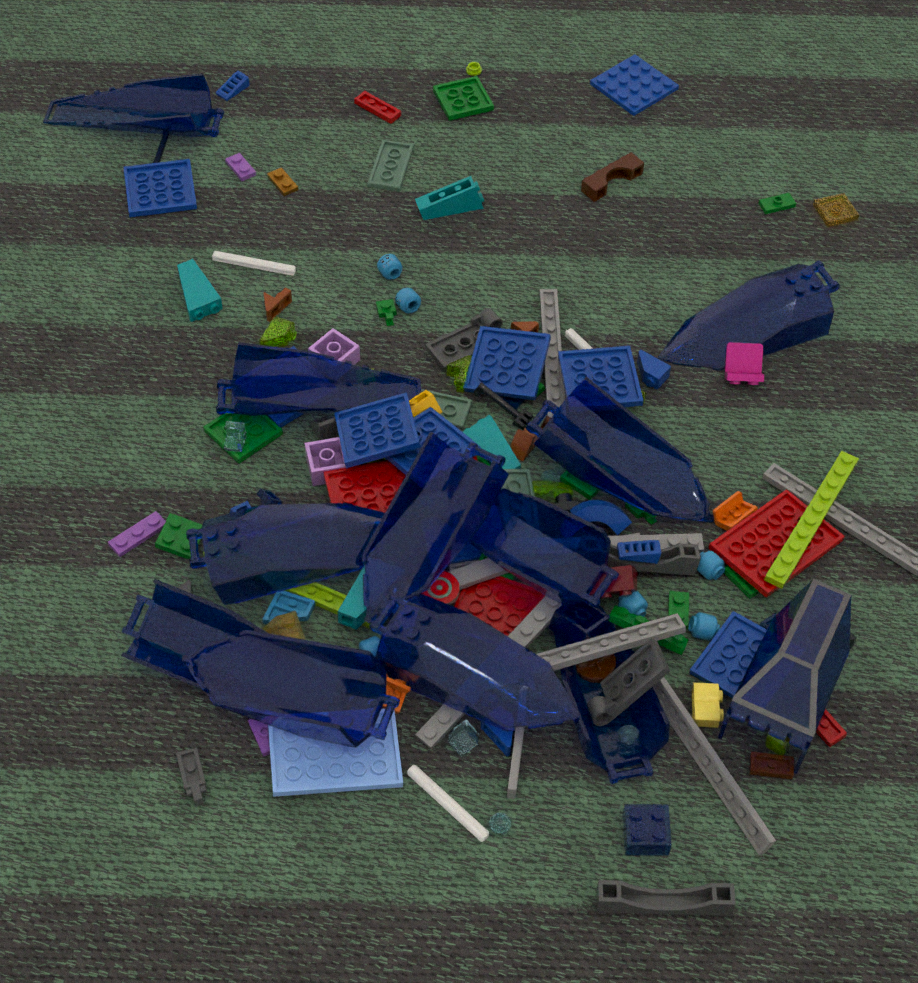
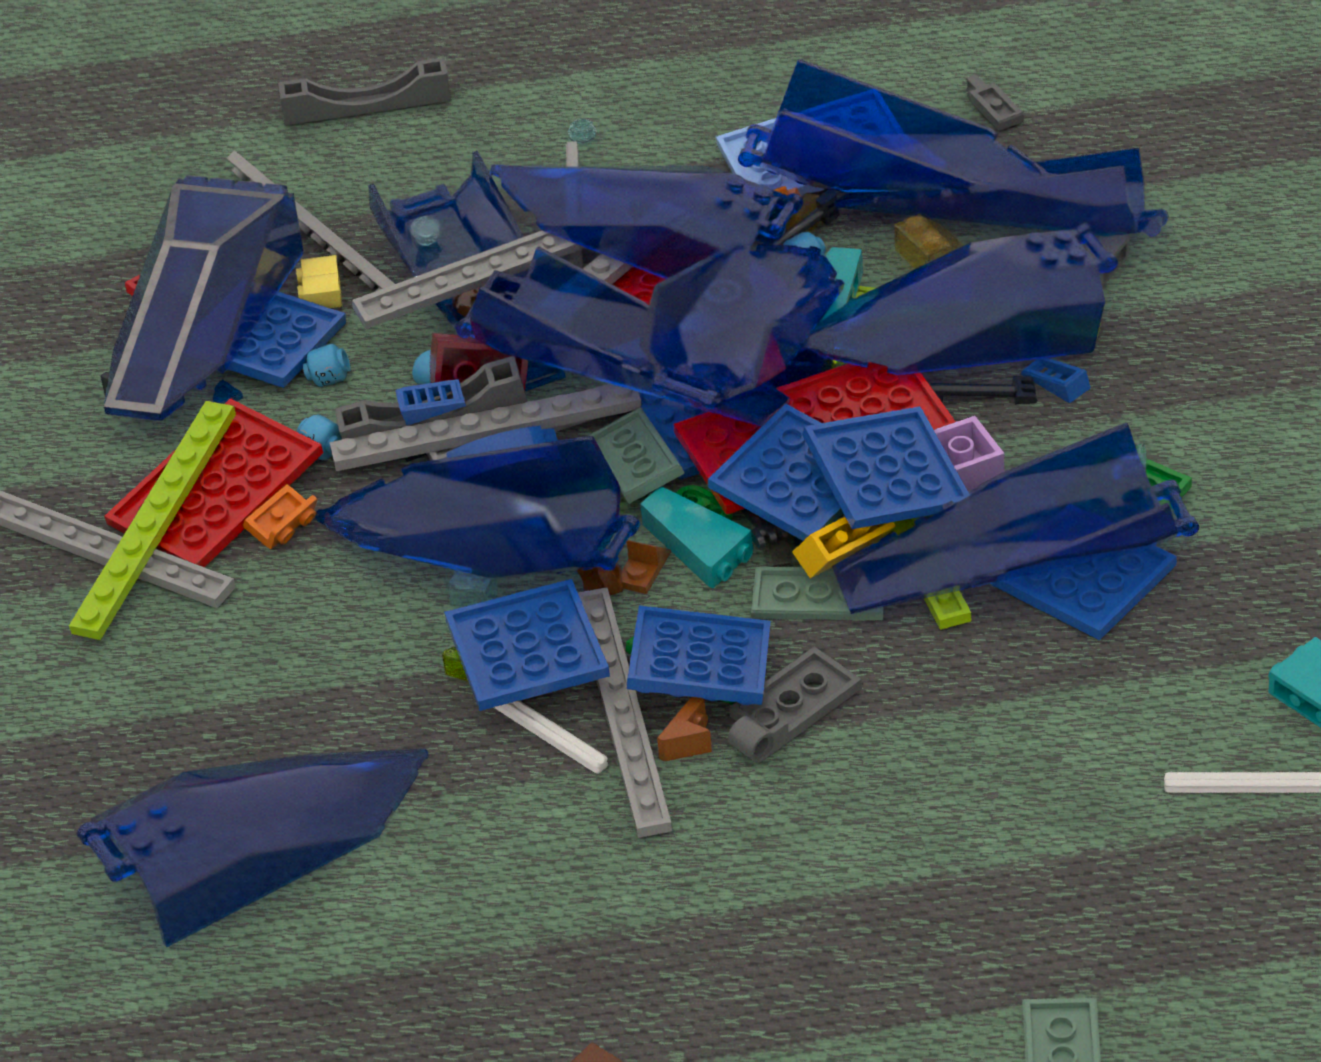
camera: 175 degrees right, 10 degrees down
medium lavender plate [108,511,166,557] -> none
green plate [155,513,206,560] -> none
clear blue plate [256,488,283,508] -> none
clear neon green slope [259,316,297,352] -> none
dark orange slope [263,287,292,322] -> none
pearl gold plate [267,167,298,196] -> none
lavender brick [308,328,360,381] -> none
green plate [376,299,397,326] -> none
dark azure head [377,254,403,280] -> none
dark azure head [395,287,421,314] -> none
white axle [407,765,489,842] -> none
teal slope [415,176,484,220] -> none
clear neon green slope [446,355,472,393] -> none
black hinge [474,382,533,430] -> none
dark grey hinge [587,638,670,726] -> none
green plate [608,605,689,655] -> none
clear blue brick [622,804,672,856] -> none
blue slope [637,349,671,390] -> none
green plate [668,591,689,629] -> none
dark pink bracket [725,342,764,385] -> none

